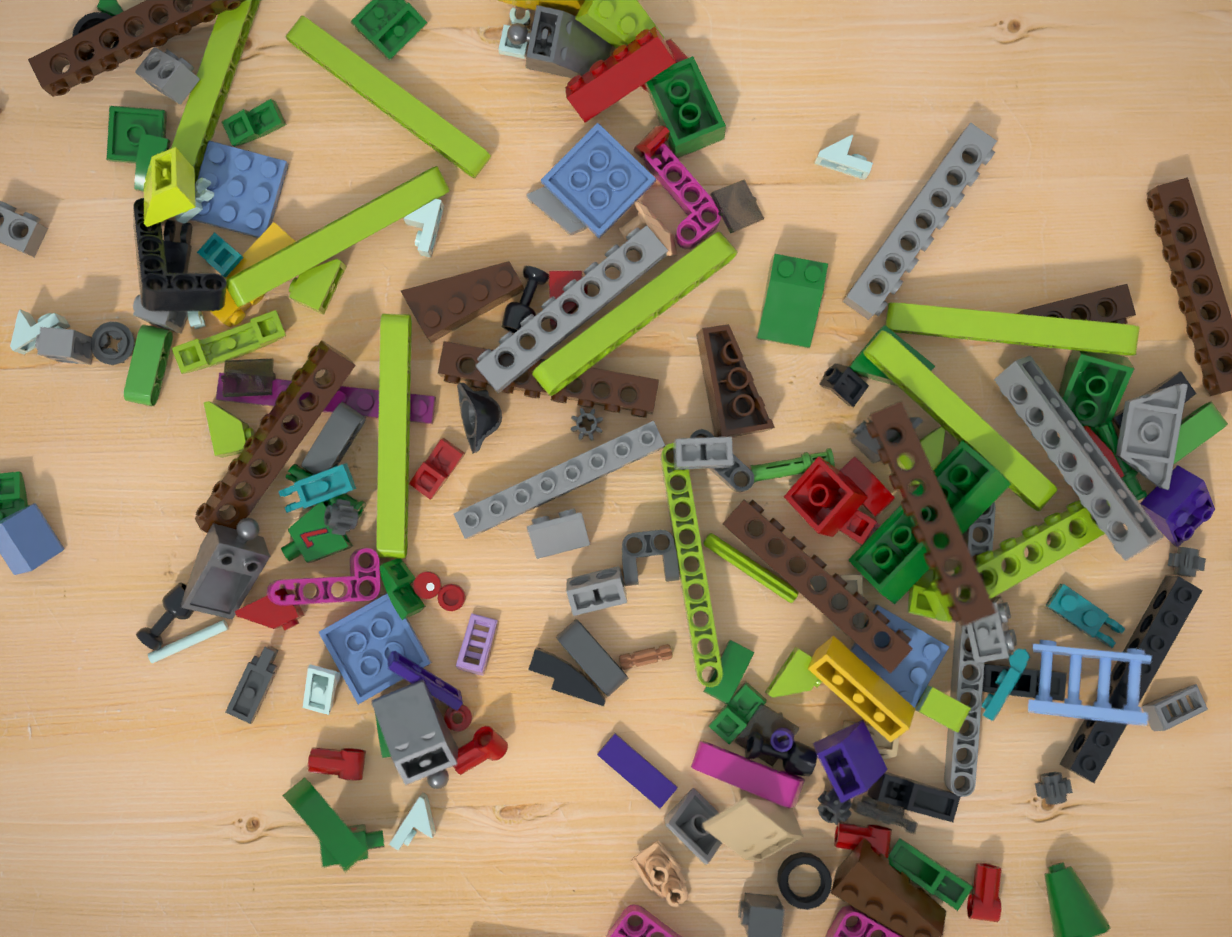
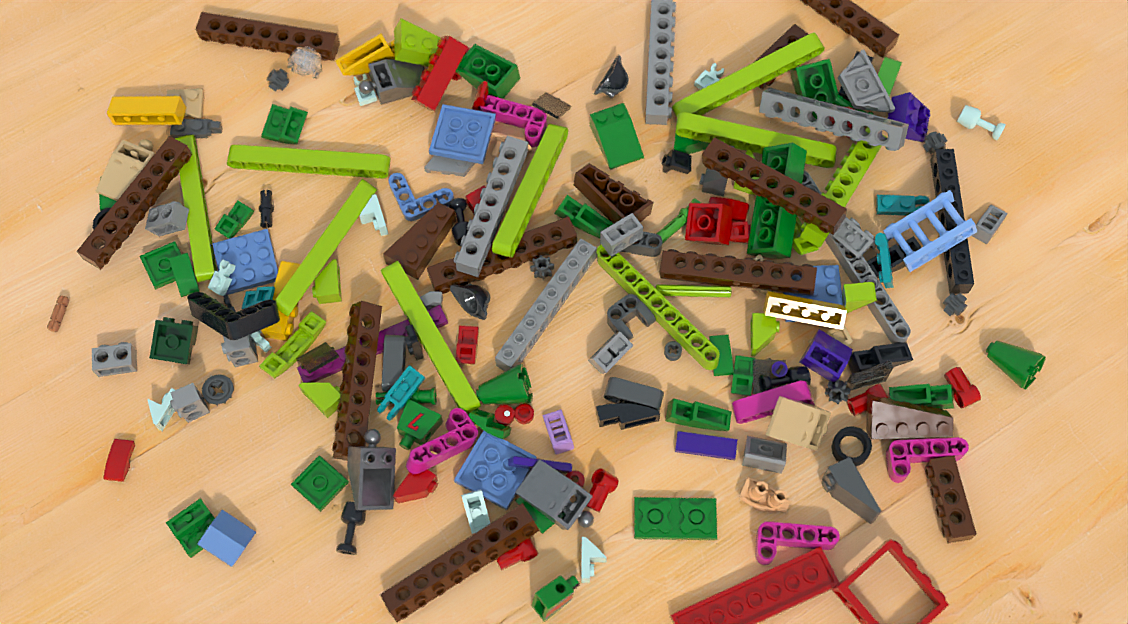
camera: 25 degrees left, 20 degrees down
bright green beam [124,324,173,407] -> none
neon yellow slope [144,147,196,227] -> none
light aqua bar [148,620,229,663] -> none
dark grey hinge [225,645,278,724] -> none
green slope [283,777,368,872] -> none
dark grey gear [324,499,358,535] -> none
light grey slope [527,509,590,559] -> none
nougat axle [619,644,673,670] -> none
light aqua slope [814,135,873,180] -> none
none -> dark green plate [149,317,198,364]
none -> black pin [259,190,274,228]
none -> green plate [291,455,349,512]
none -> reddish brown brick [380,503,540,623]
none -> medium blue beam [388,173,454,221]
none -> black hinge [404,325,424,361]
none -> light grey piece [420,291,443,310]
none -> green cone [476,364,533,404]
none -> green slope [554,195,613,238]
none -> hat [593,55,629,99]
none -> green piece [634,497,717,540]
none -> dark grey bush [664,341,682,361]
none -> green slope [665,398,732,431]
none -> light aqua plate [694,63,724,90]

